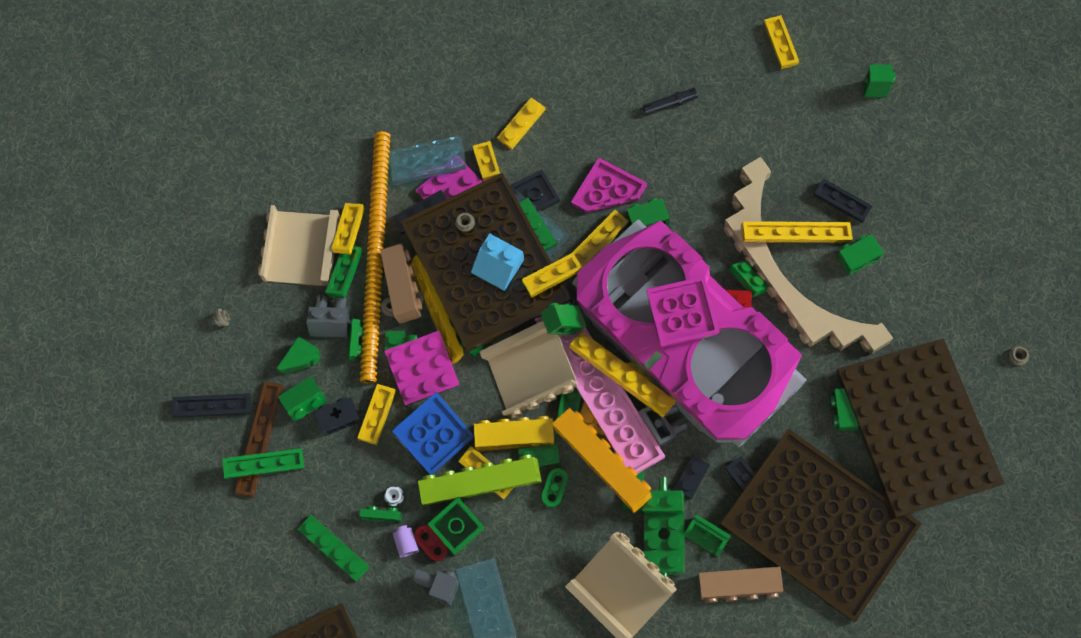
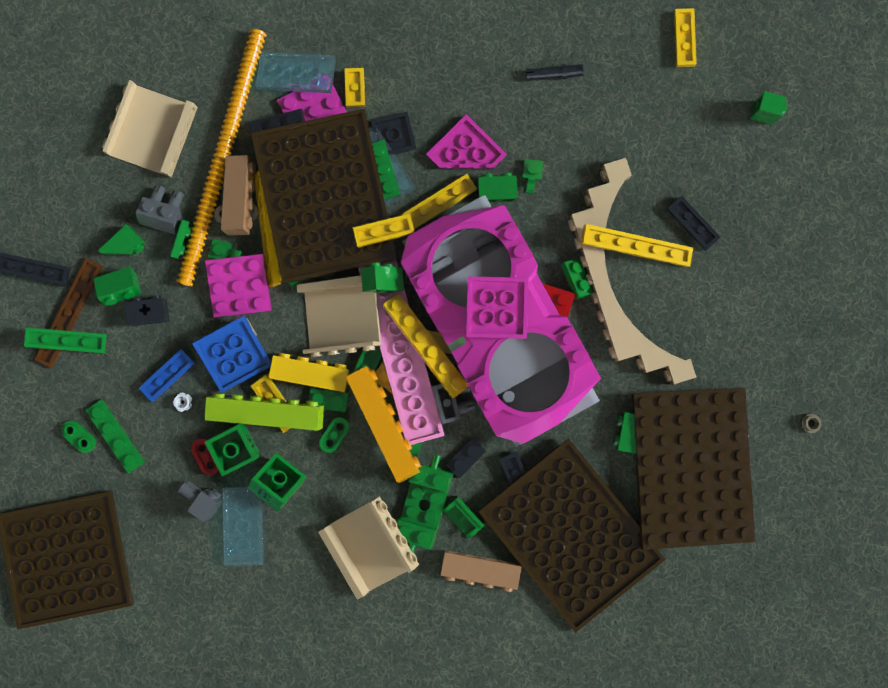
camera: 10 degrees right, 15 degrees up
dark tan plate [213,308,230,327] -> none
green plate [325,246,363,299] -> none
yellow plate [331,203,365,254] -> none
yellow plate [357,384,396,445] -> none
green plate [359,506,402,523] -> none
lavender brick [393,525,419,558] -> none
dark tan plate [456,213,475,232] -> none
medium azure slope [471,234,524,291] -> none
yellow plate [497,98,545,150] -> none
green brick [837,234,884,276] -> none
none -> green plate [61,421,96,453]
none -> blue plate [139,349,195,402]
none -> green brick [248,452,307,512]
none -> green plate [522,159,544,194]

